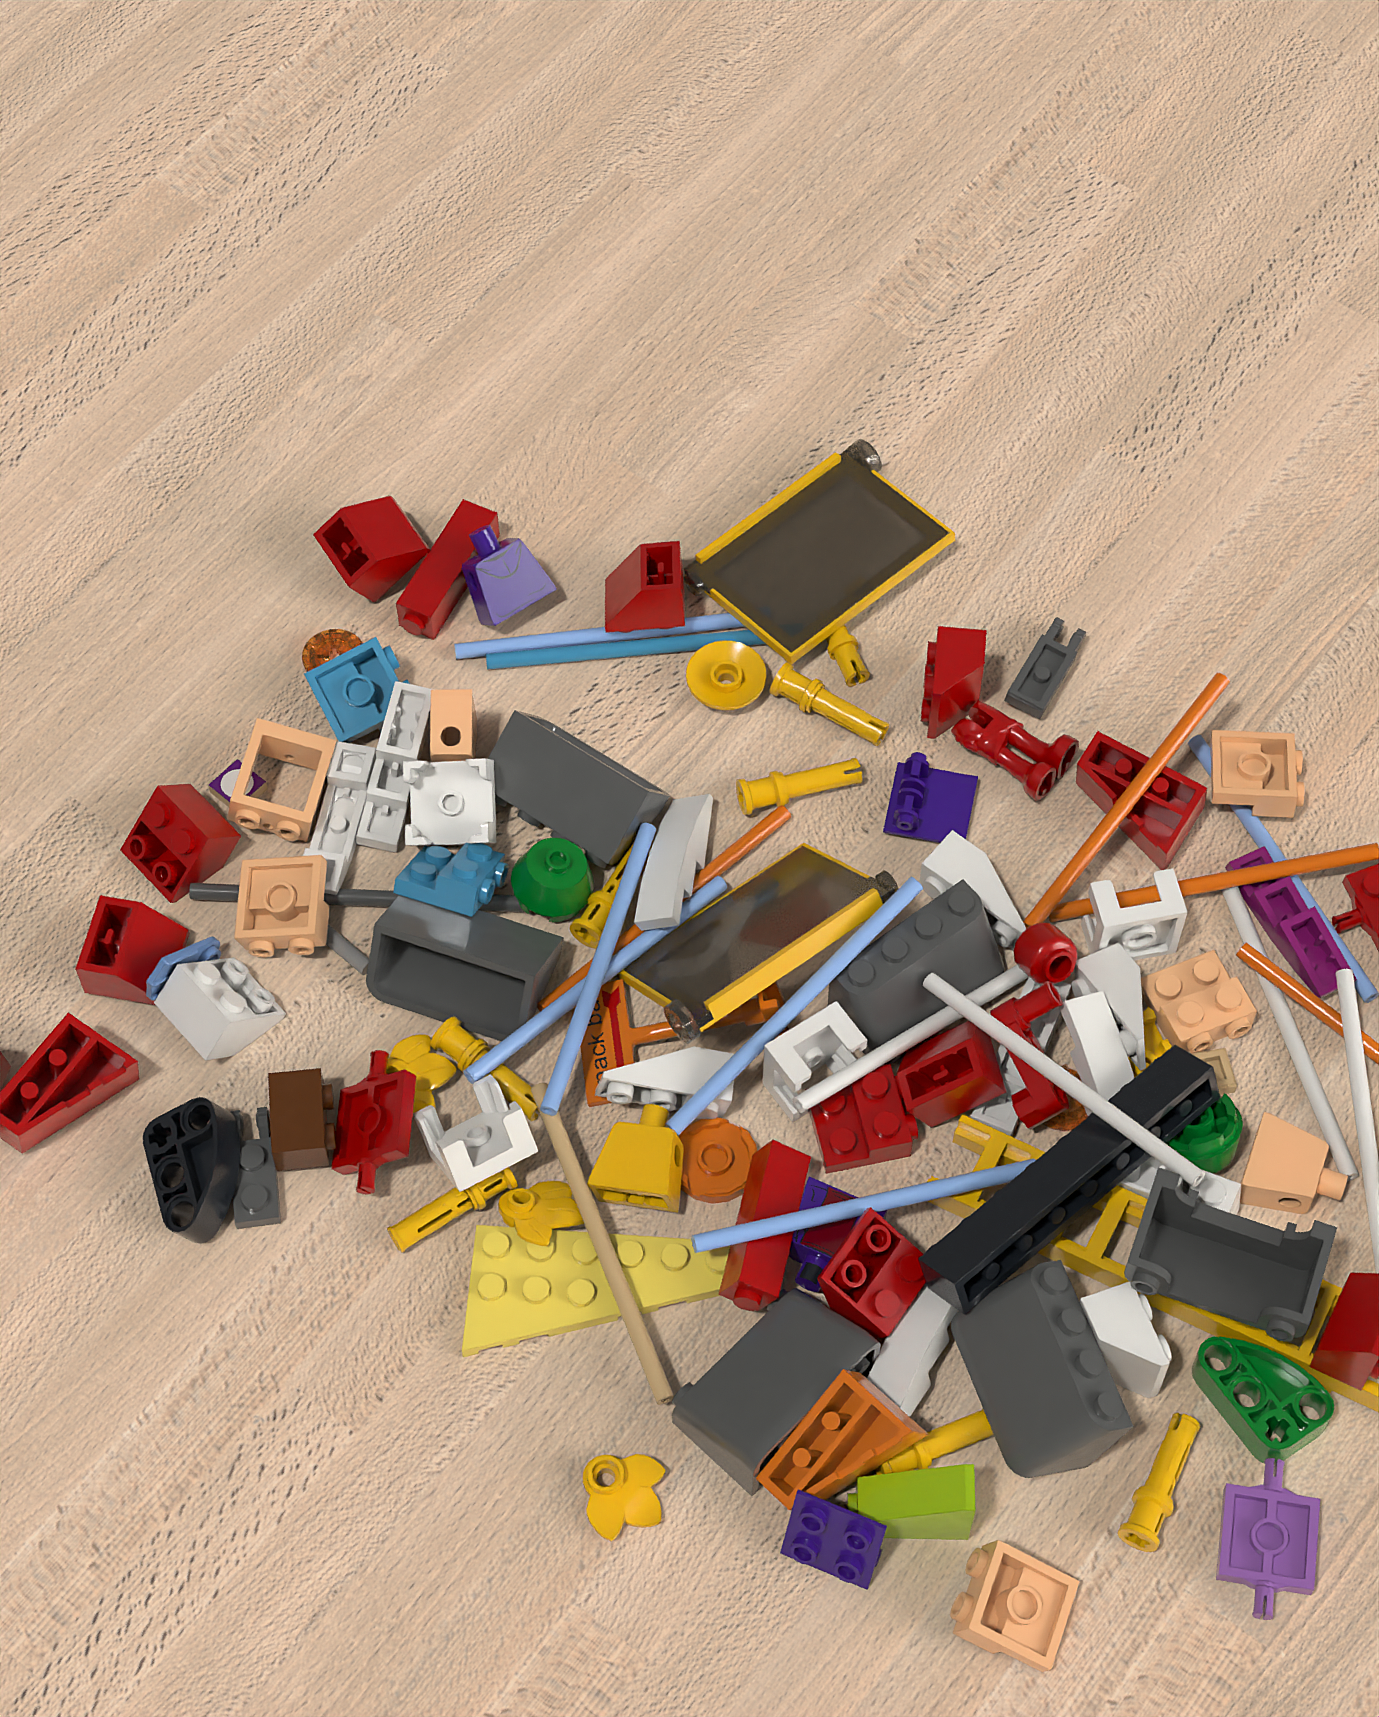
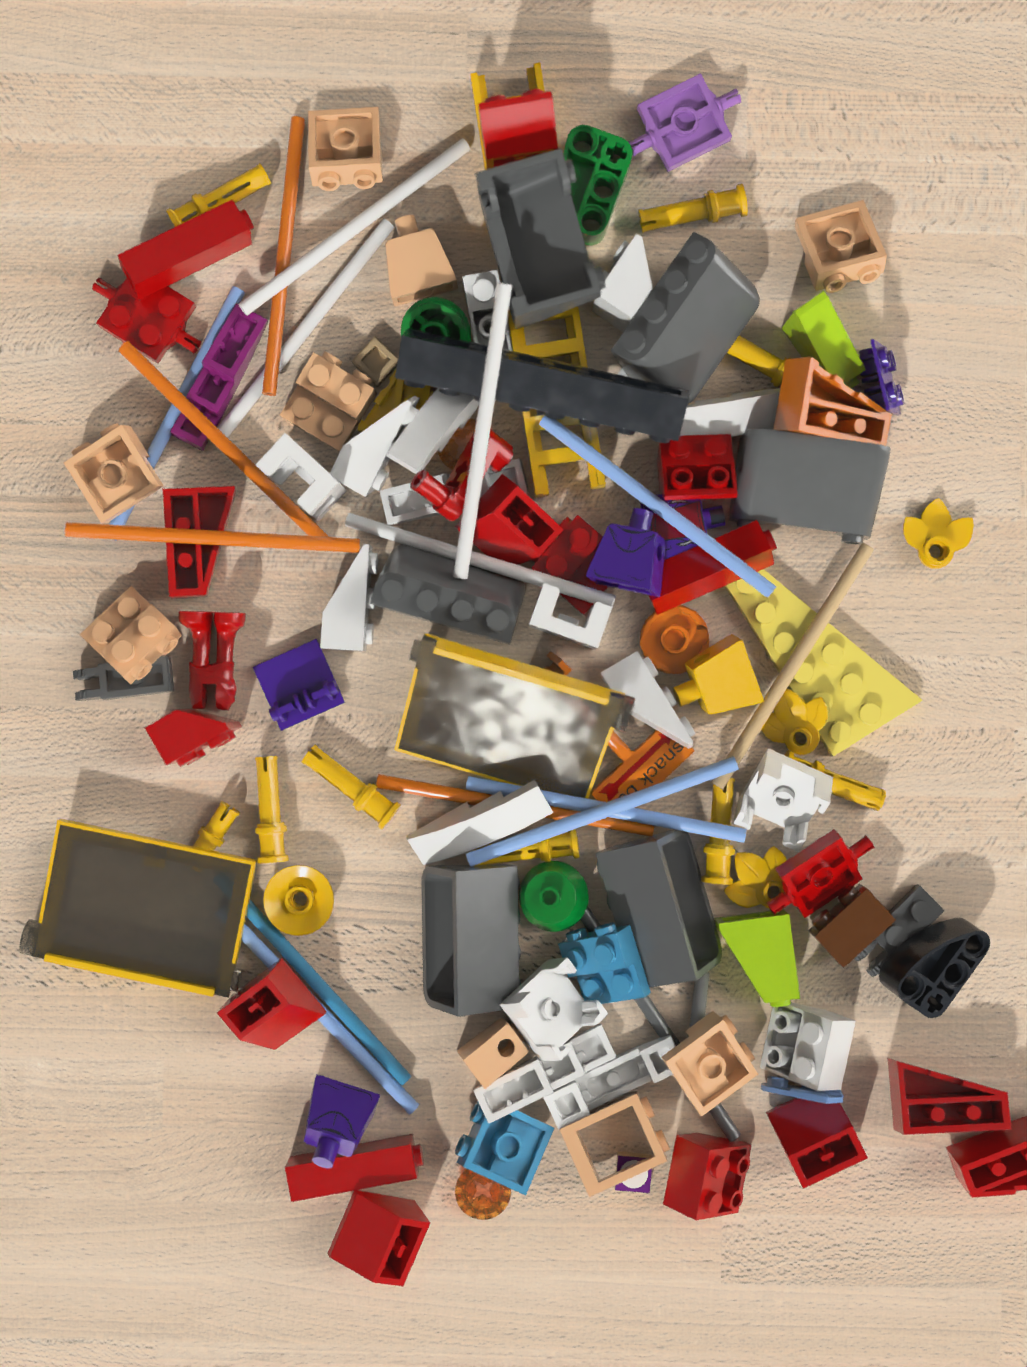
camera: 125 degrees left, 30 degrees up
light blue piece [666,876,923,1136] -> none
red head [1013,923,1078,985] -> none
none -> light nougat plate [79,586,182,684]
none -> dark purple torso [586,508,666,597]
none -> lime slope [714,909,800,1007]

